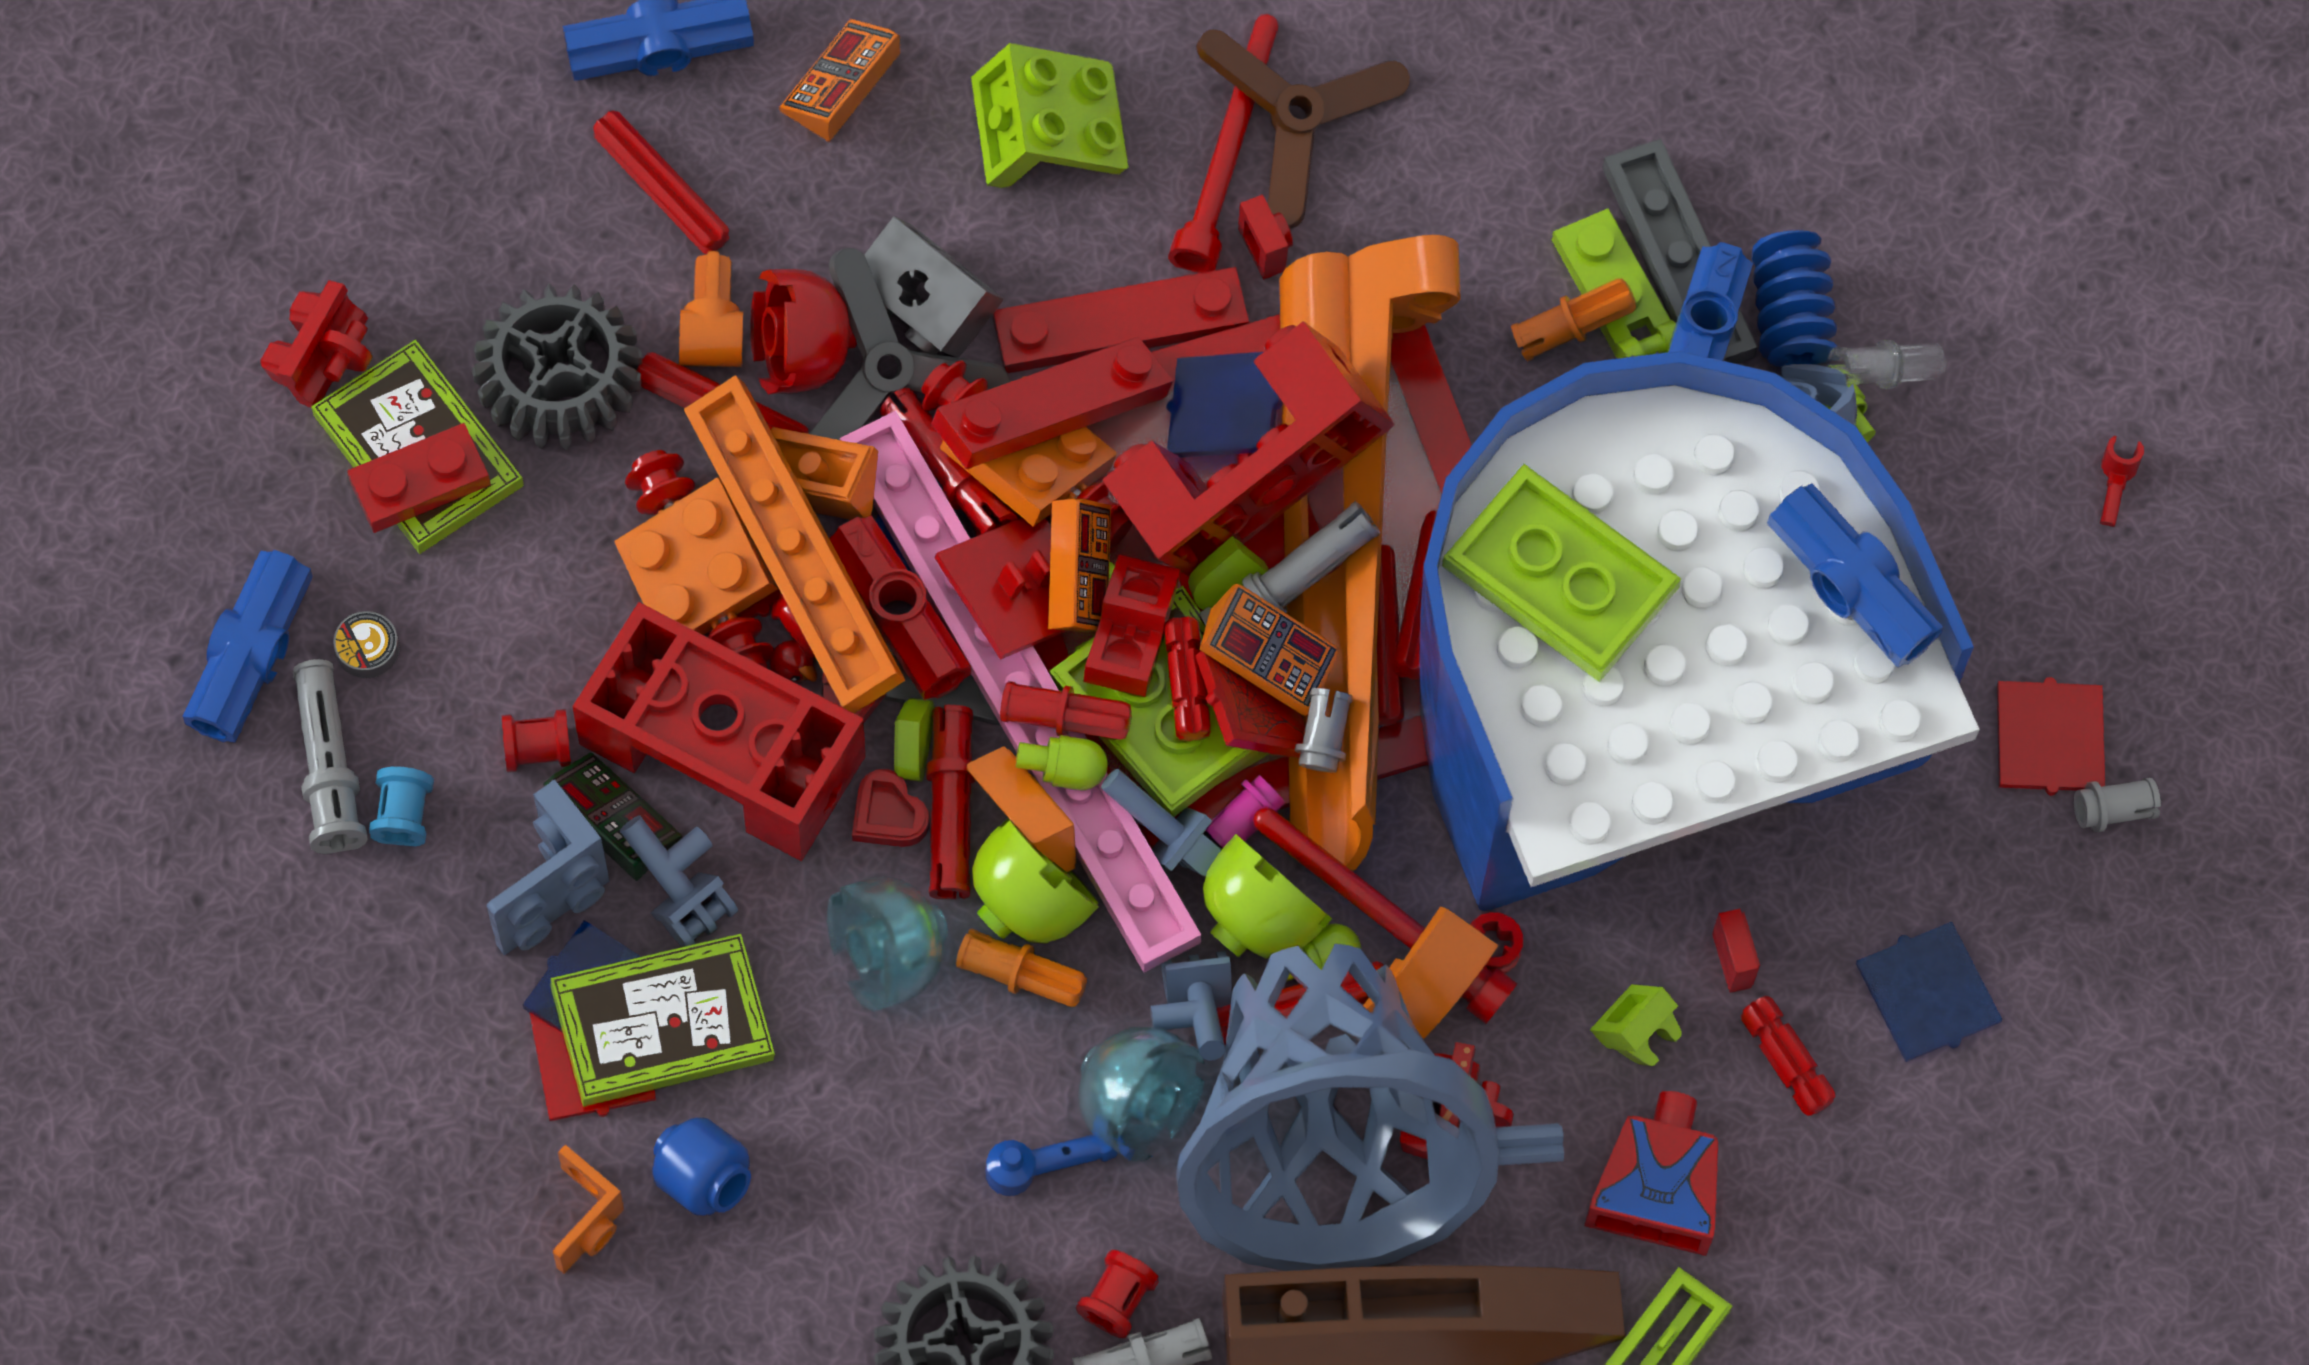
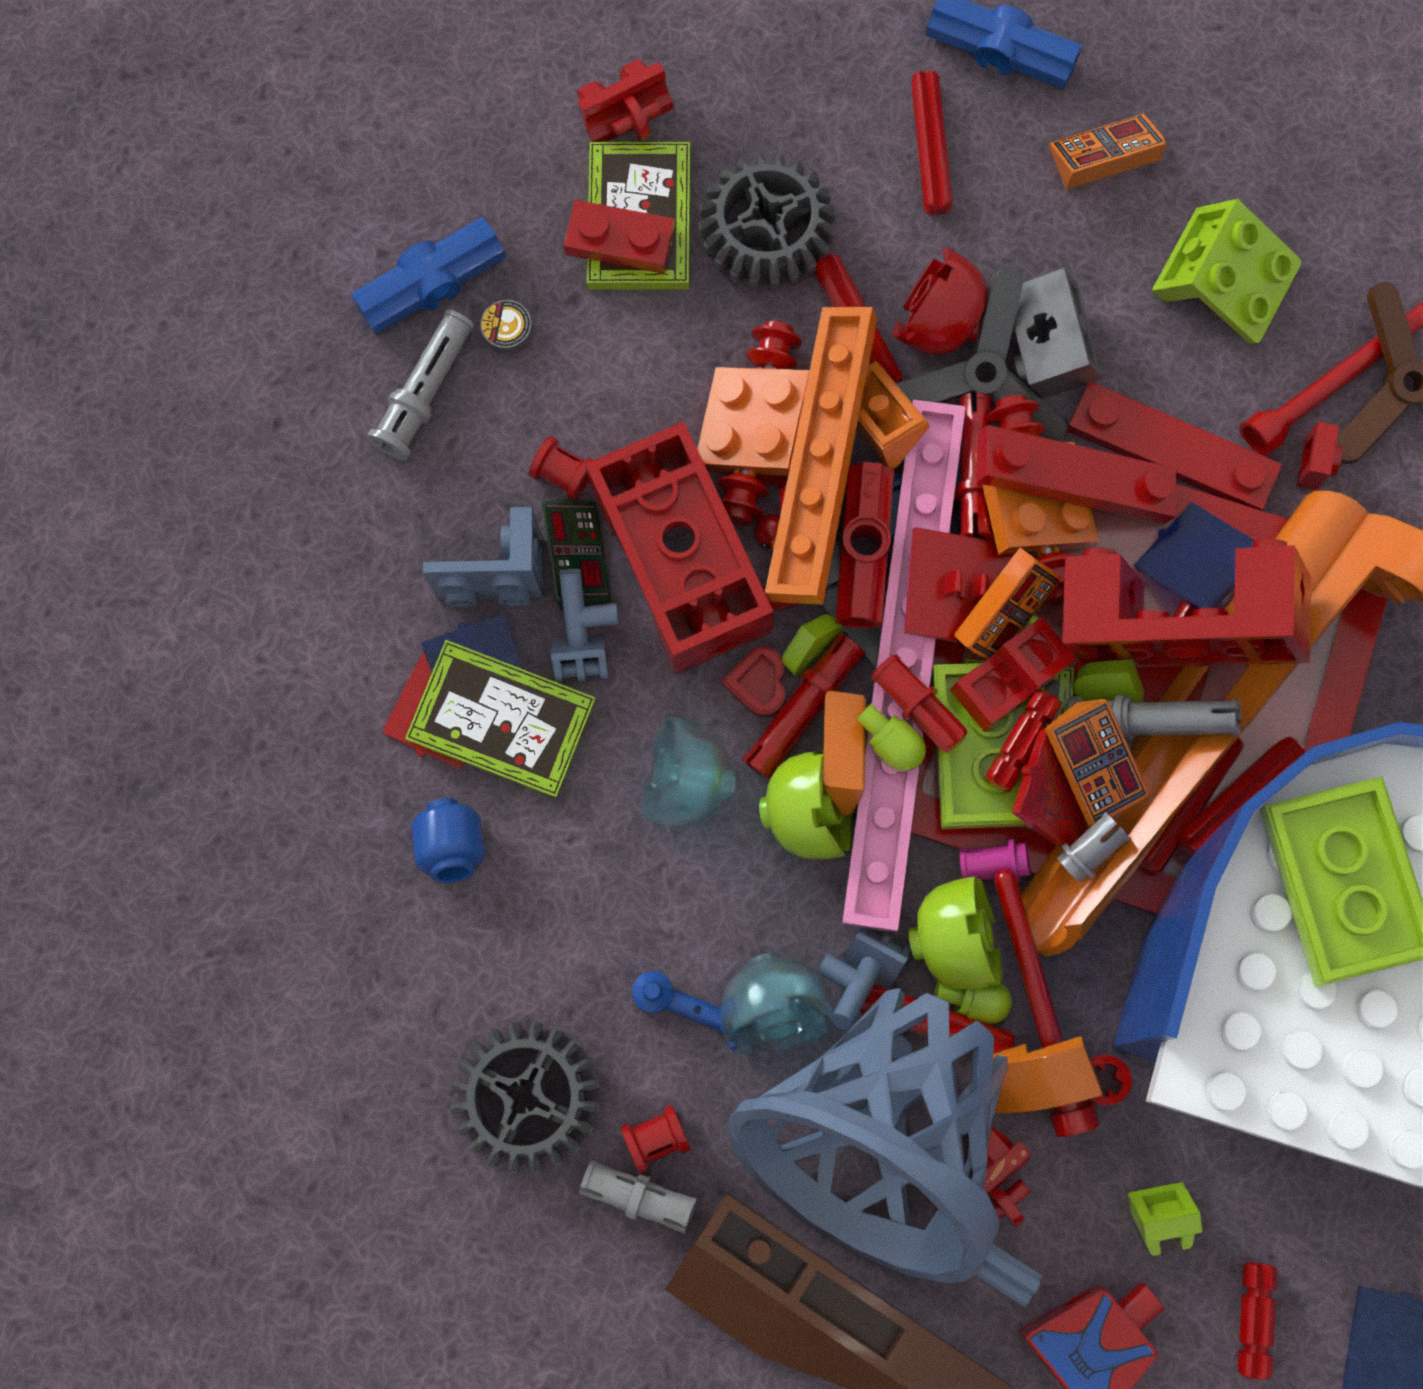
camera: 45 degrees right, 10 degrees up
dark azure bush [369,767,434,846] -> none
orange bracket [553,1145,624,1274] -> none
orange axle [679,251,743,367] -> none
orange axle [956,928,1087,1007] -> none
sand blue arm [1101,769,1221,876] -> none
red tile [1712,908,1760,993] -> none

